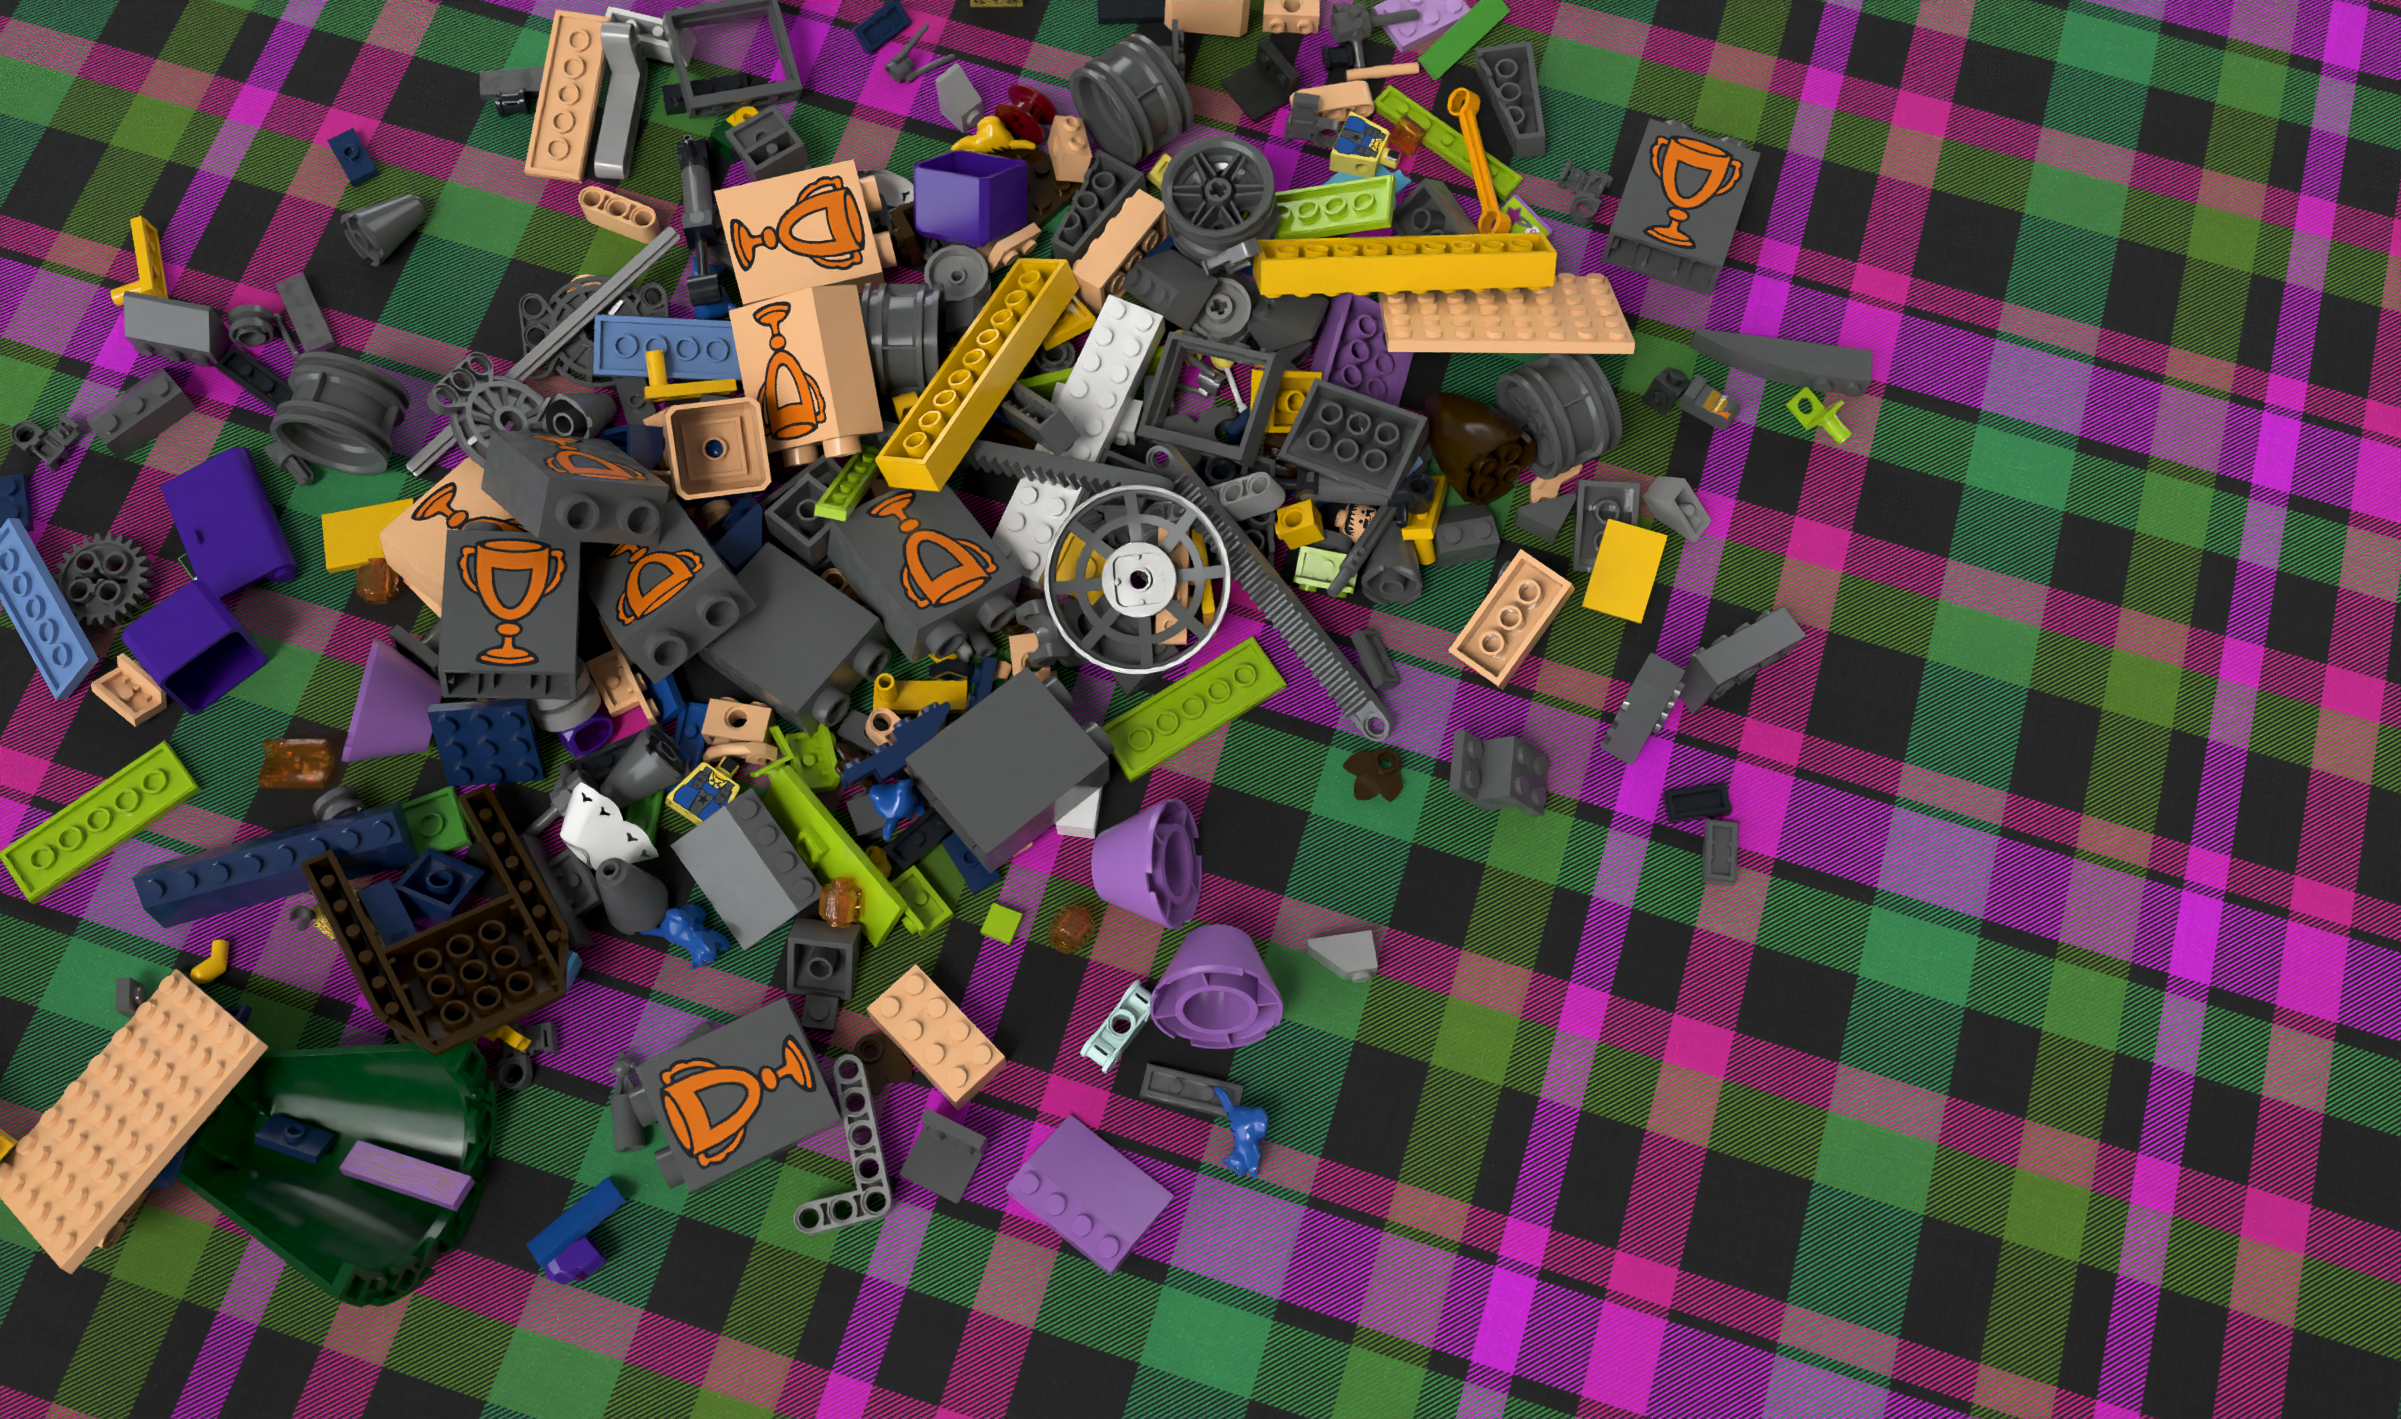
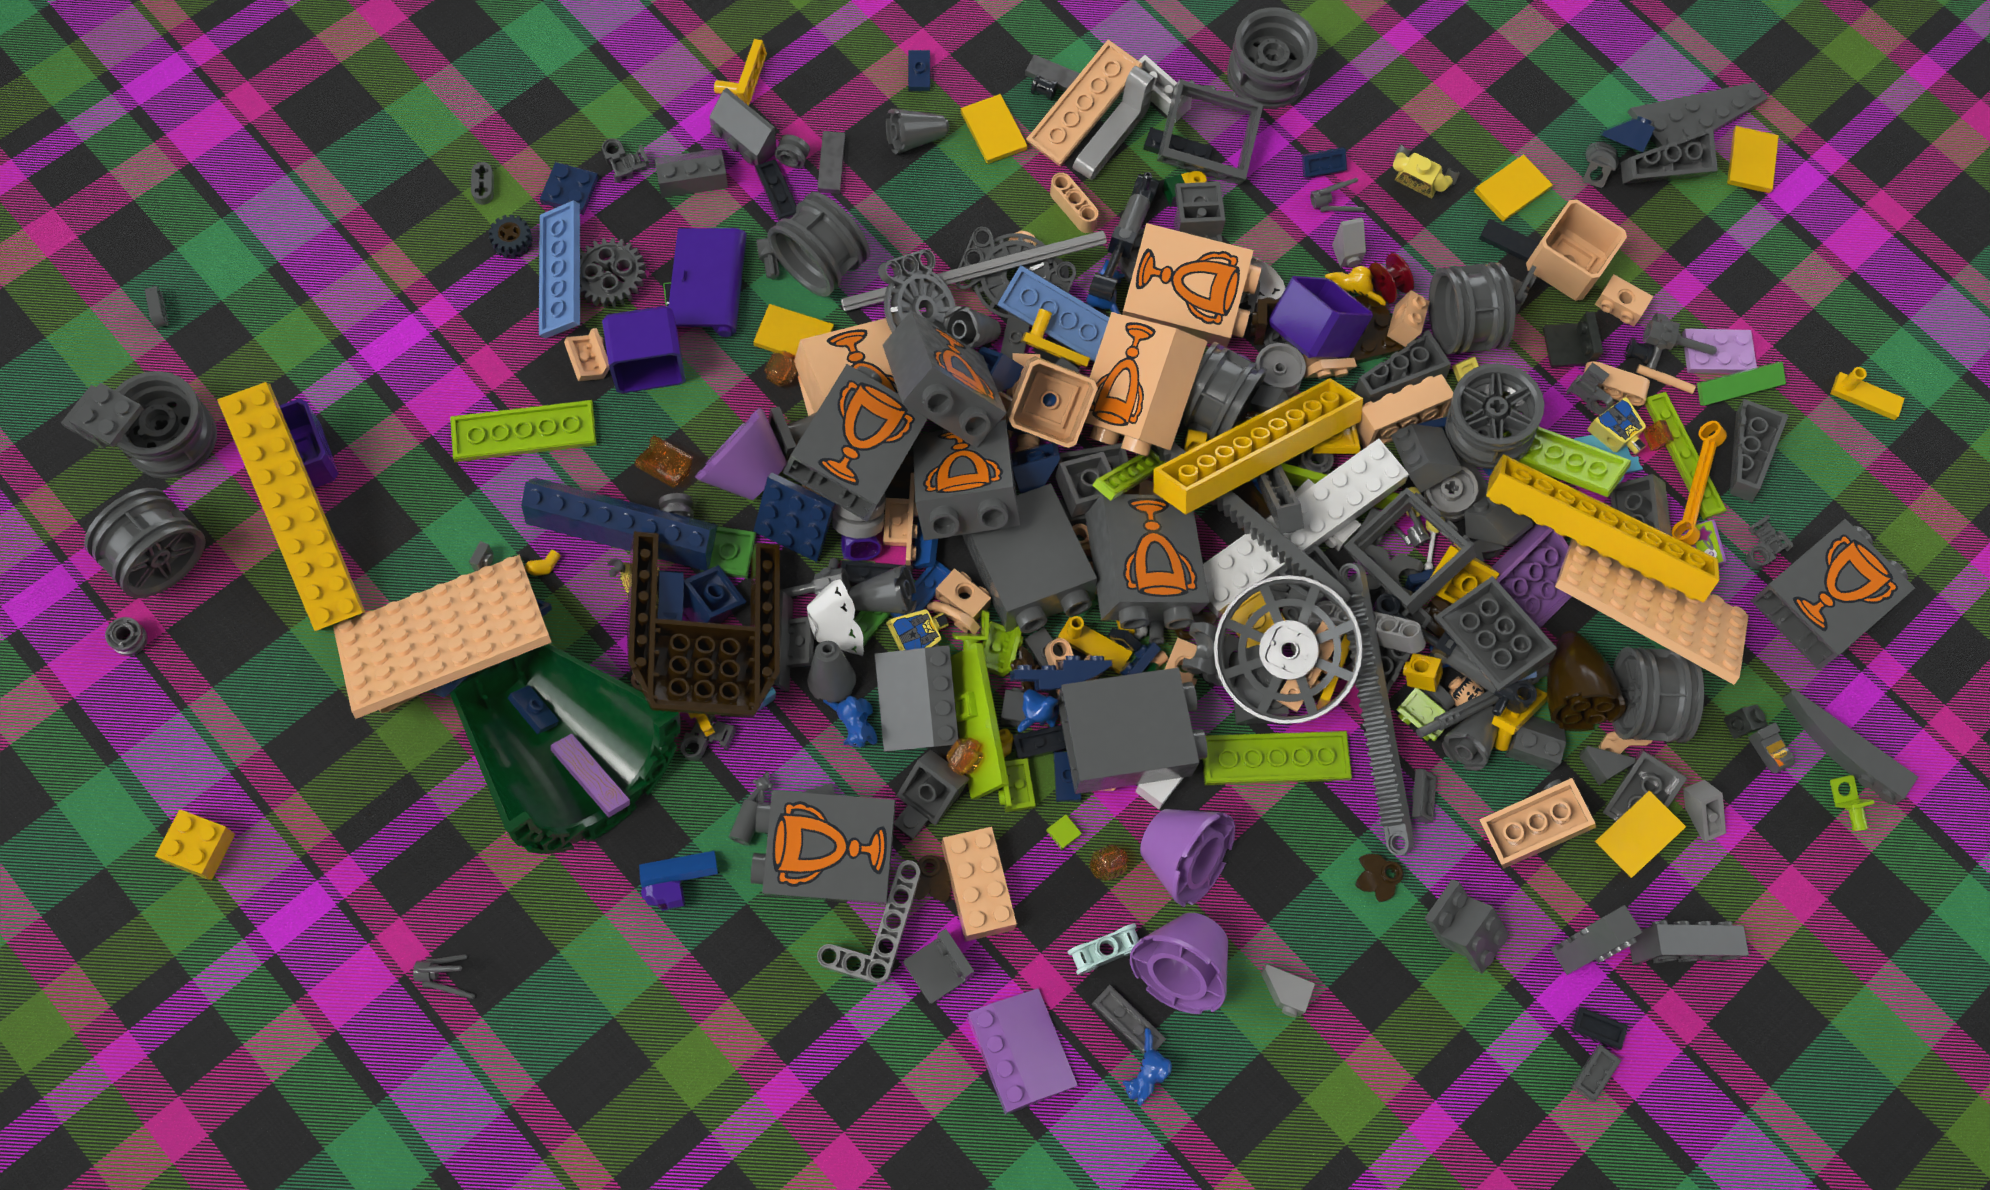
camera: 25 degrees right, 0 degrees up
dark grey hinge [272,313,299,360] -> none
dark grey piece [1201,238,1262,276] -> none
none -> yellow tile [961,94,1027,164]

